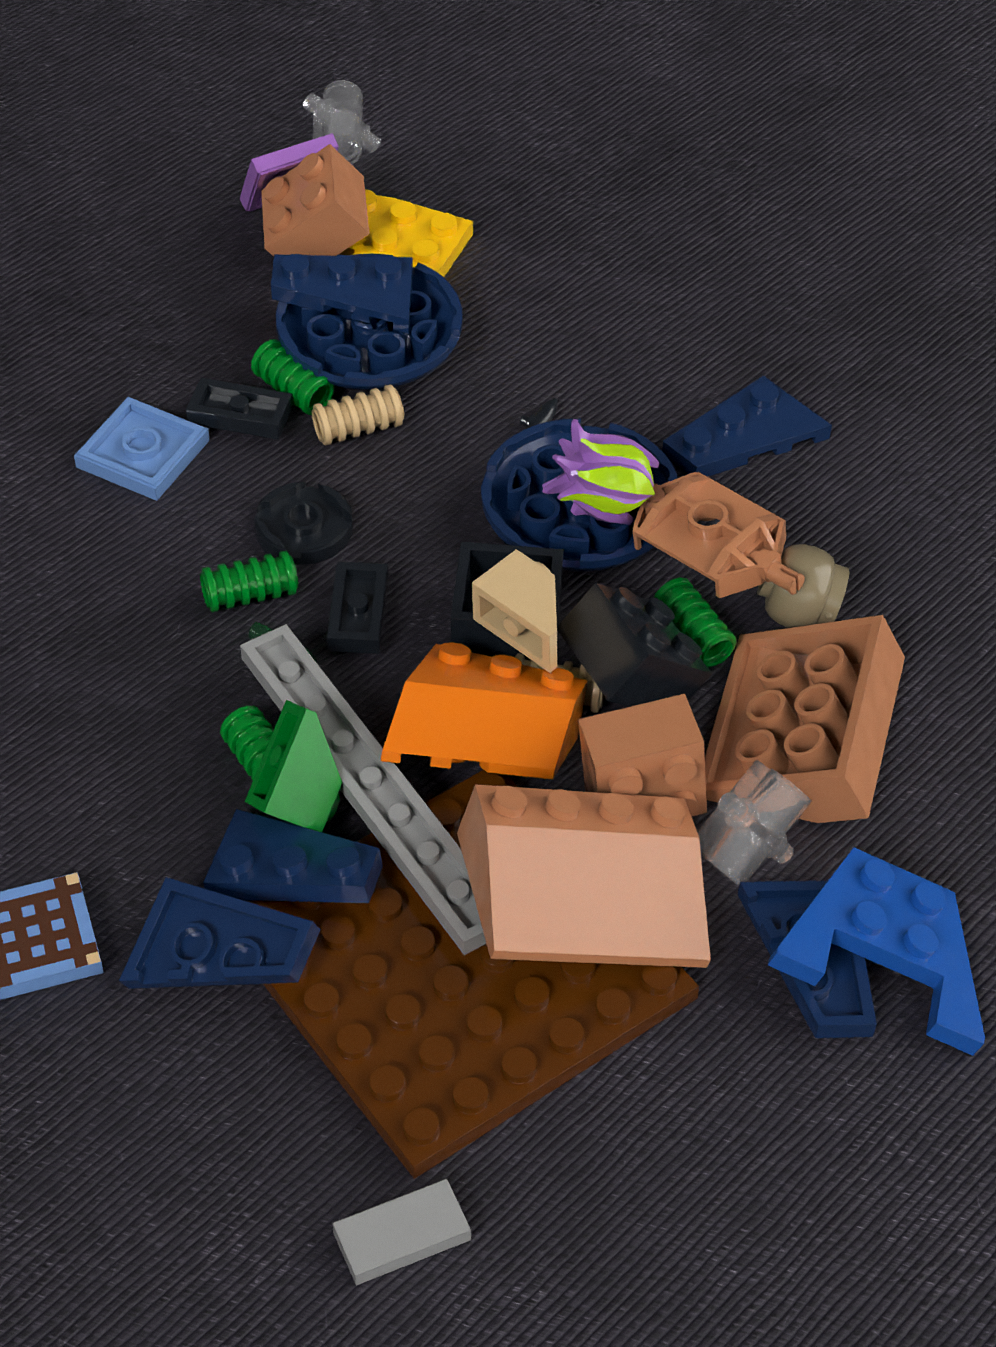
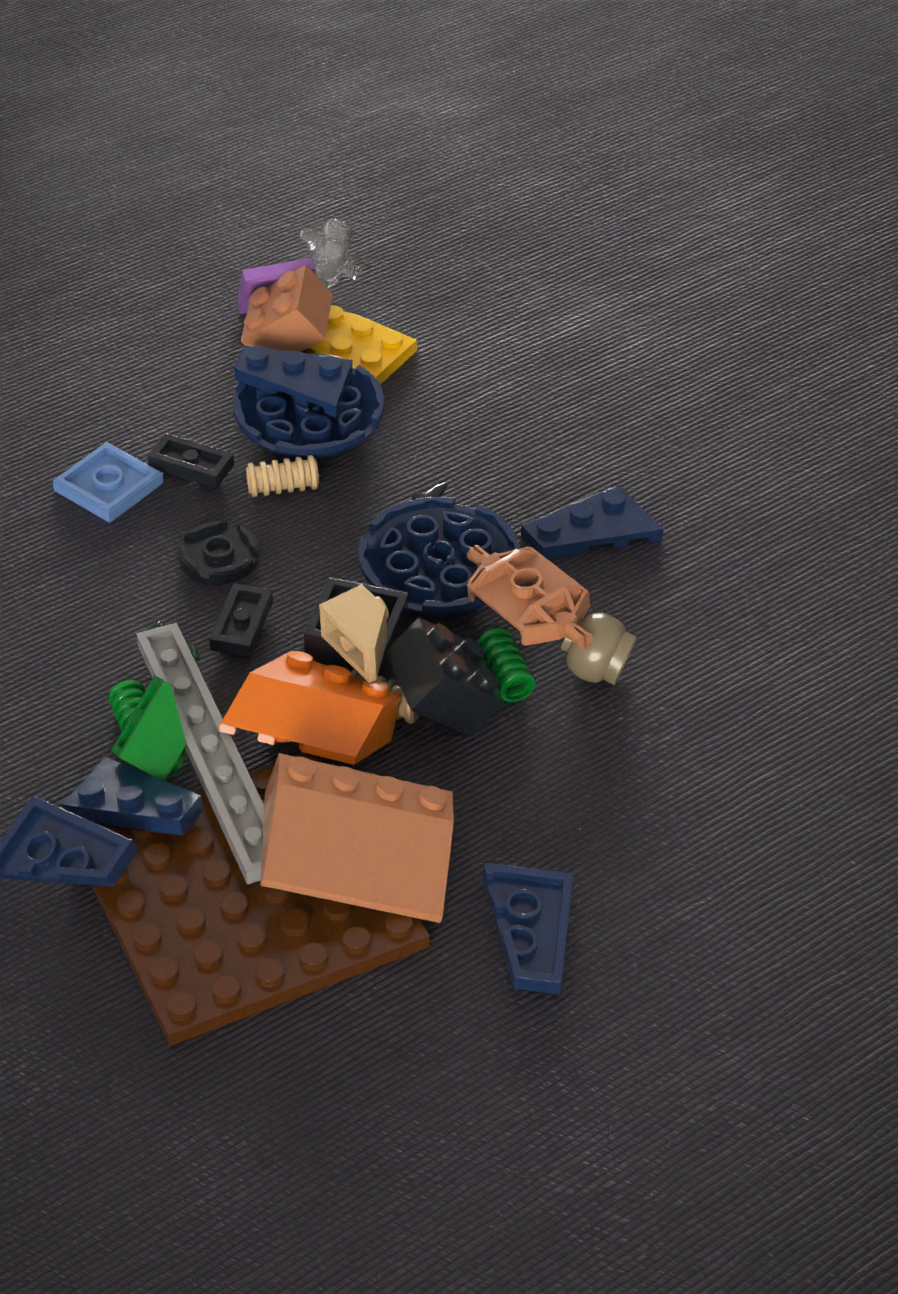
camera: 10 degrees right, 5 degrees down
green piece [200,550,298,612] -> none
green piece [251,339,334,415] -> none
light grey tile [333,1179,471,1286] -> none
medium lavender hair [542,419,659,525] -> none
nougat brick [578,694,707,816] -> none
clear pin [697,760,812,886] -> none
nougat slope [705,615,905,823] -> none
blue wing [768,847,985,1056] -> none

